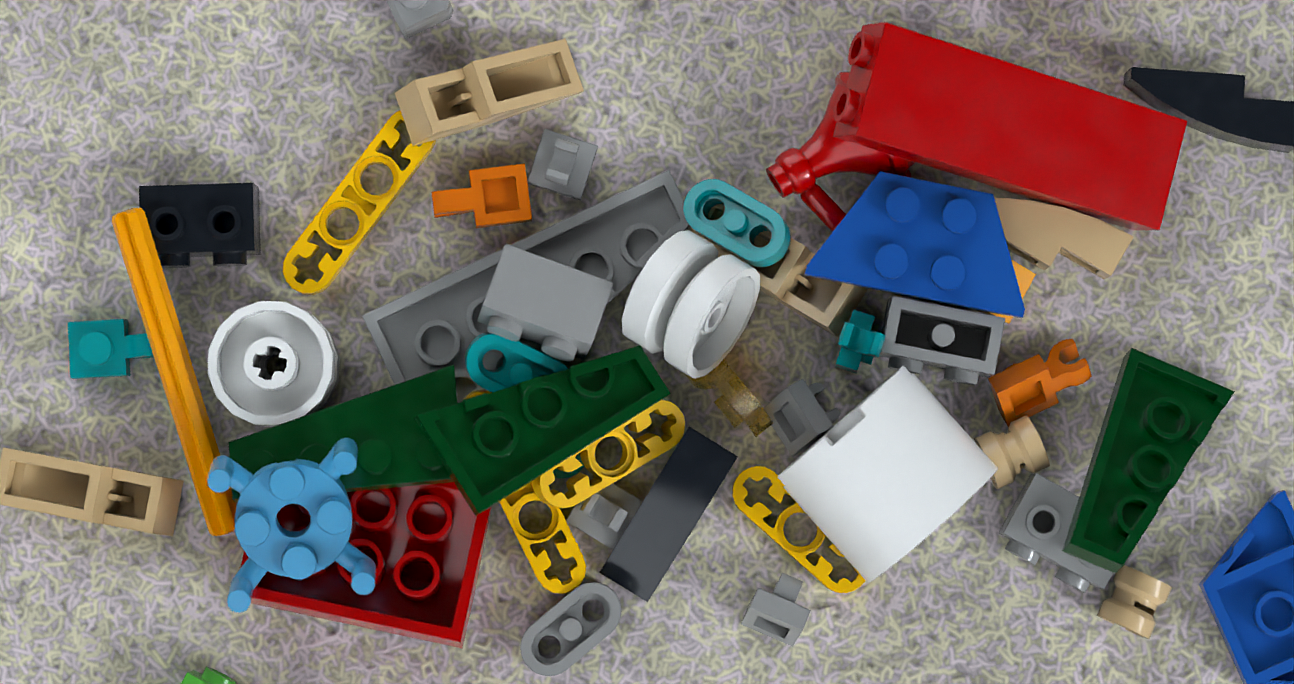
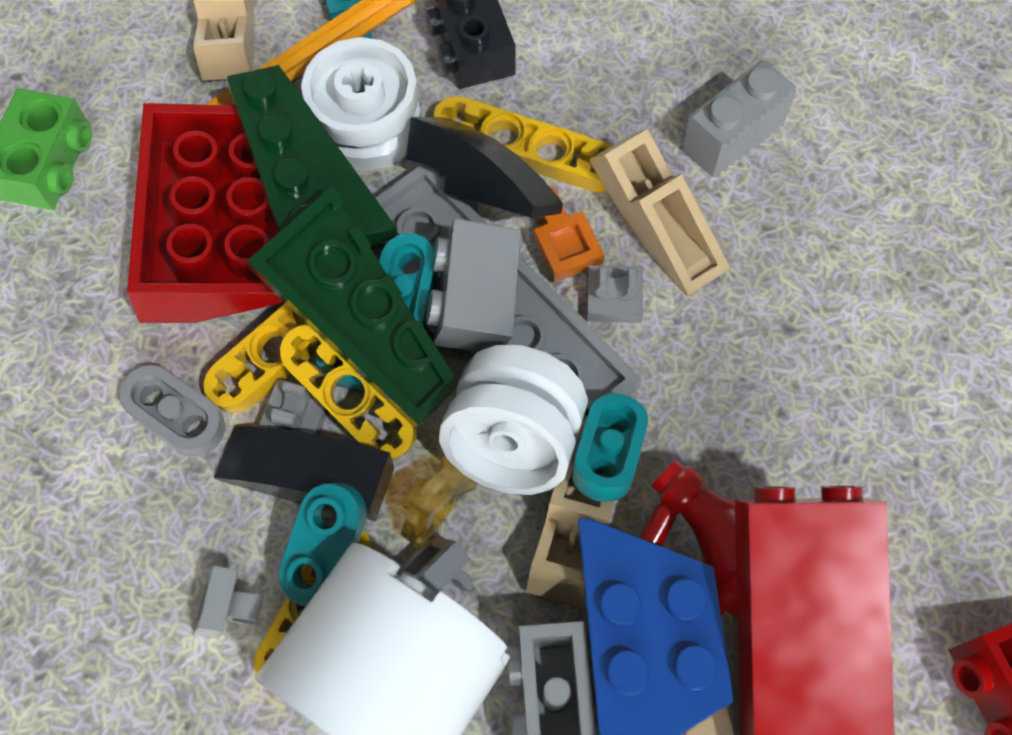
camera: 75 degrees right, 20 degrees down
dark azure plate [207,438,376,613] -> none
teal plate [835,309,886,374] -> none
none -> teal plate [279,483,367,606]
none -> black slope [406,117,563,218]

